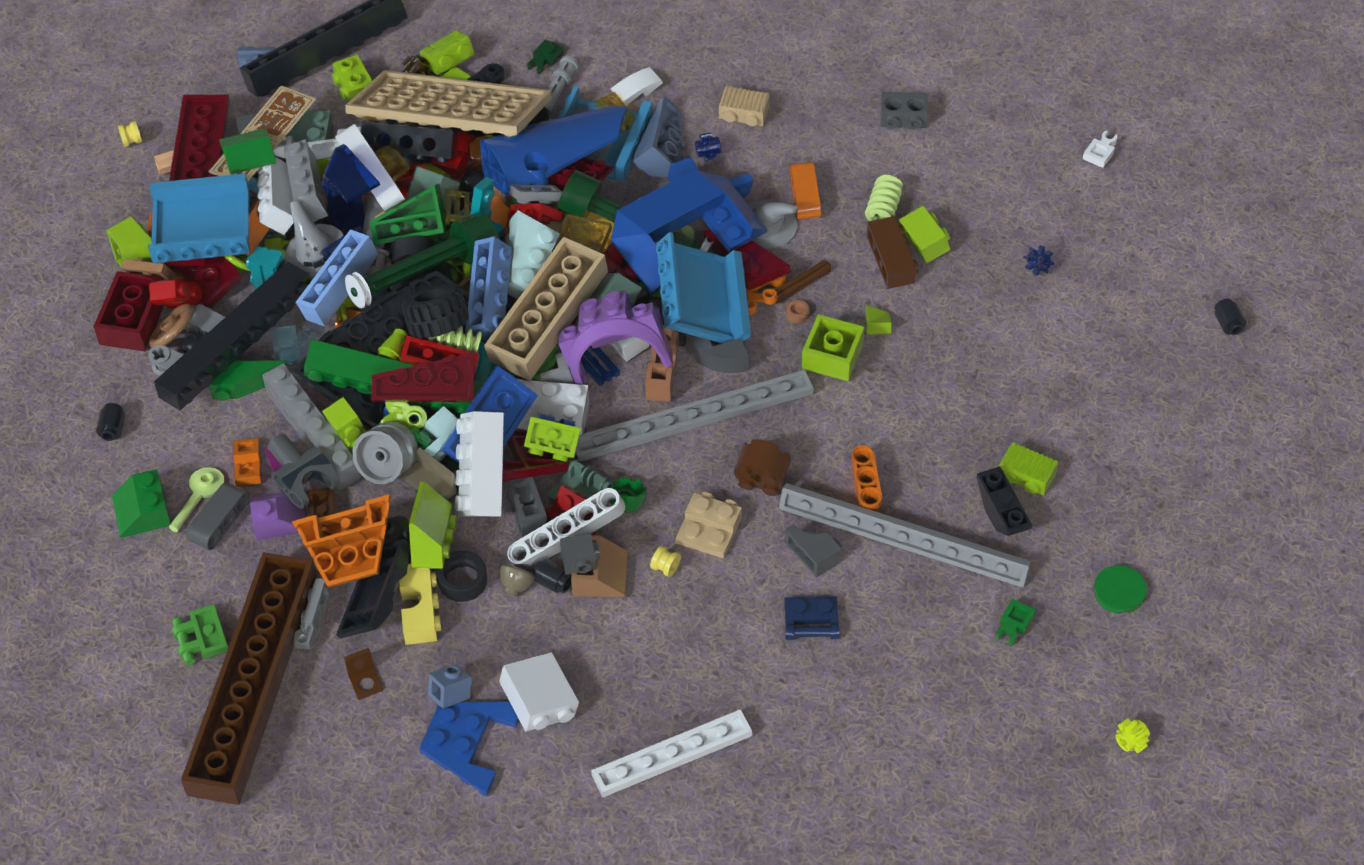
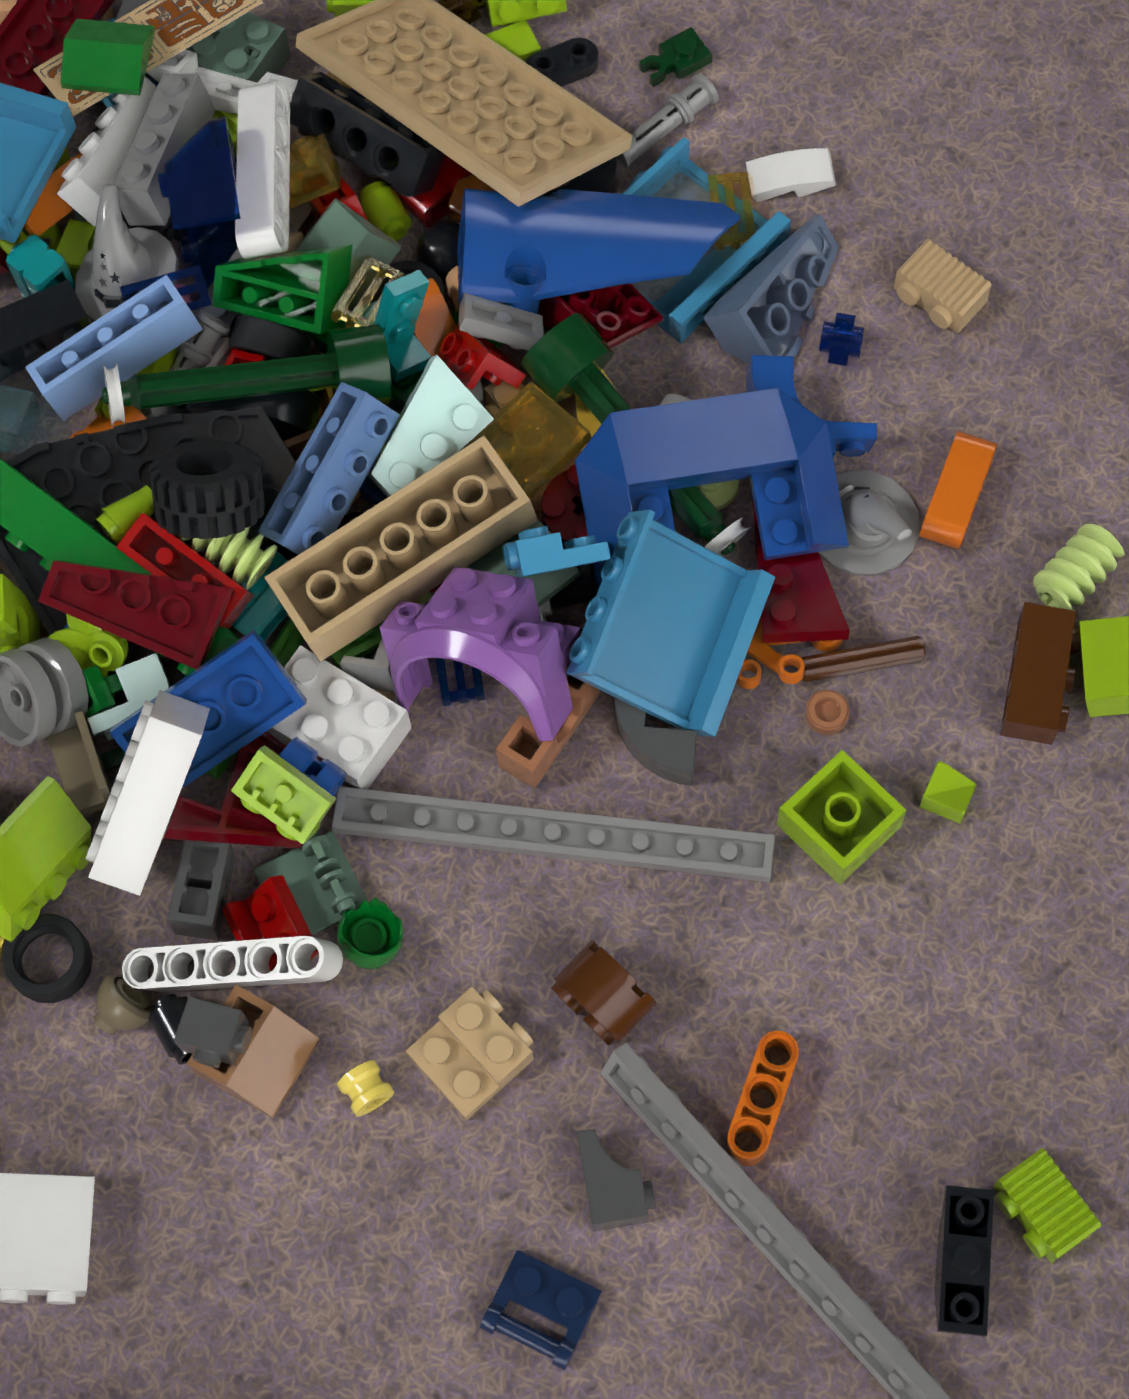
camera: 30 degrees right, 15 degrees up
none -> dark azure plate [502,526,611,578]

